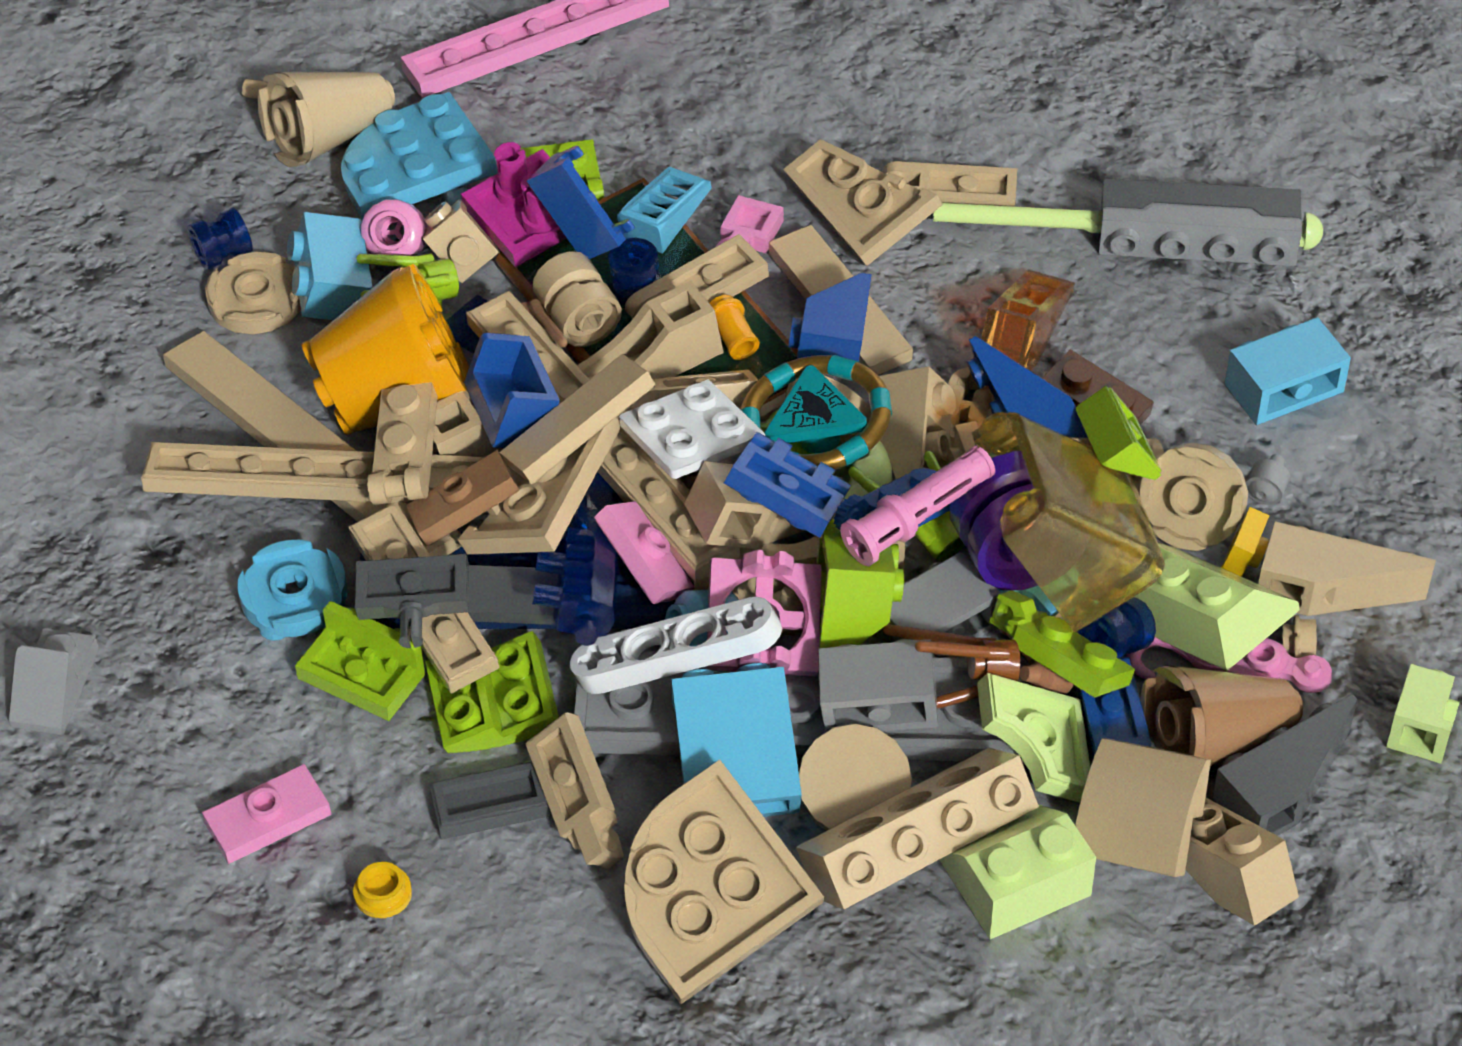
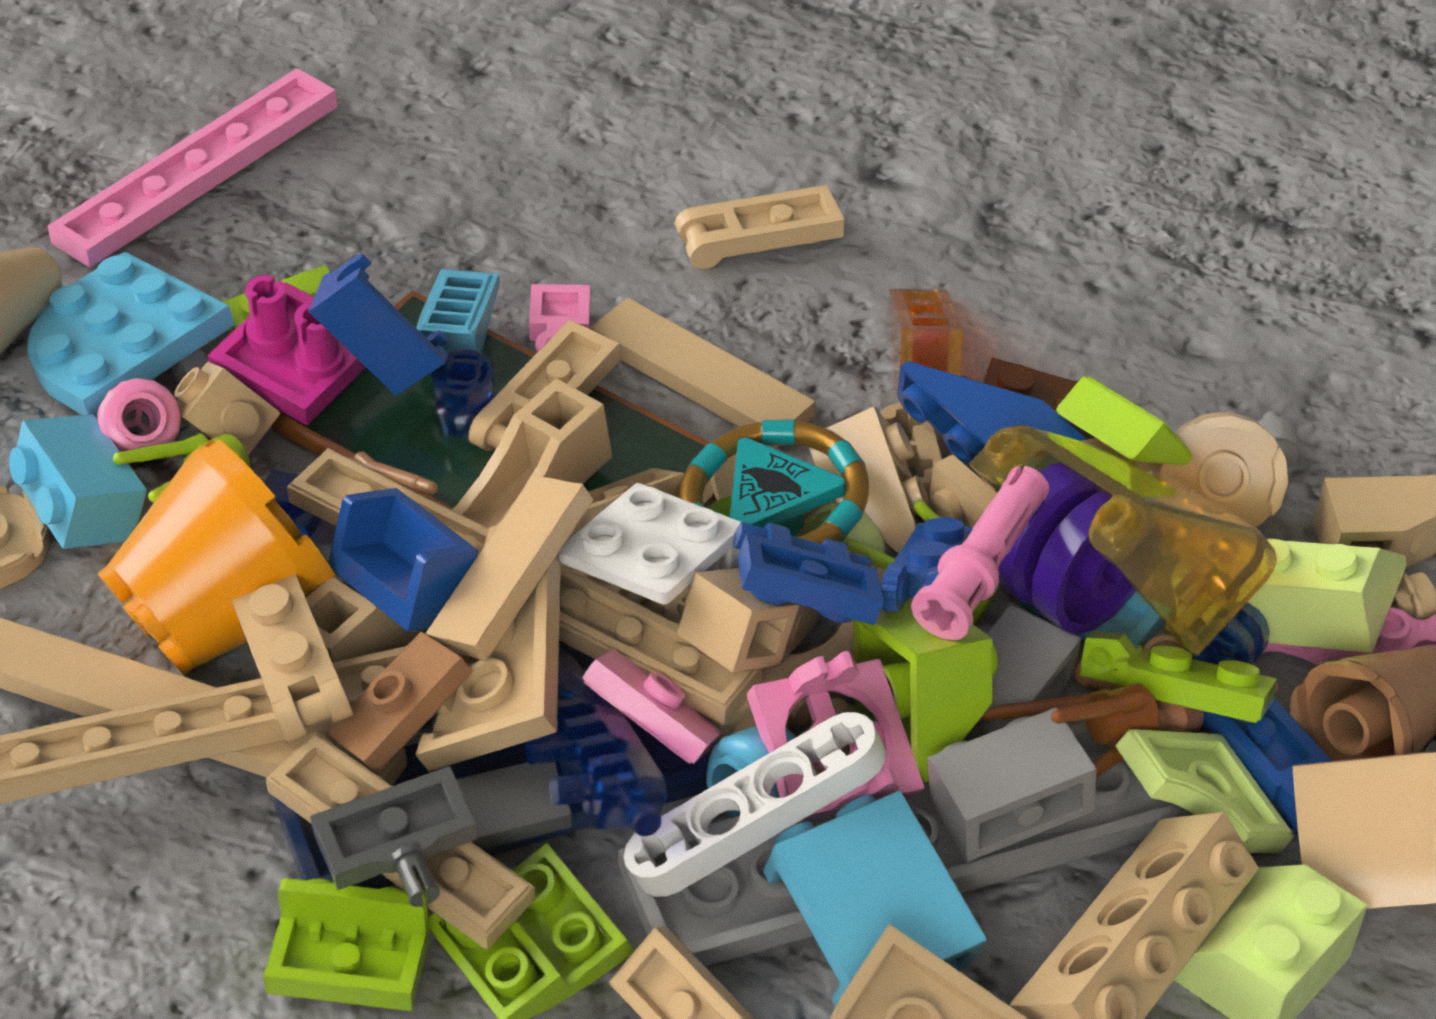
camera: 25 degrees left, 5 degrees down
medium azure plate [237,540,348,641] -> none
tan wheel [533,251,622,347] -> none
light orange pin [709,295,760,360] -> none
tan wing [783,139,943,266] -> none
blue slope [788,273,872,375] -> none
tan tile [799,724,912,831] -> none
piece [933,178,1323,266] -> none
yellow plate [1221,507,1270,577] -> none
medium azure brick [1225,317,1351,425] -> none

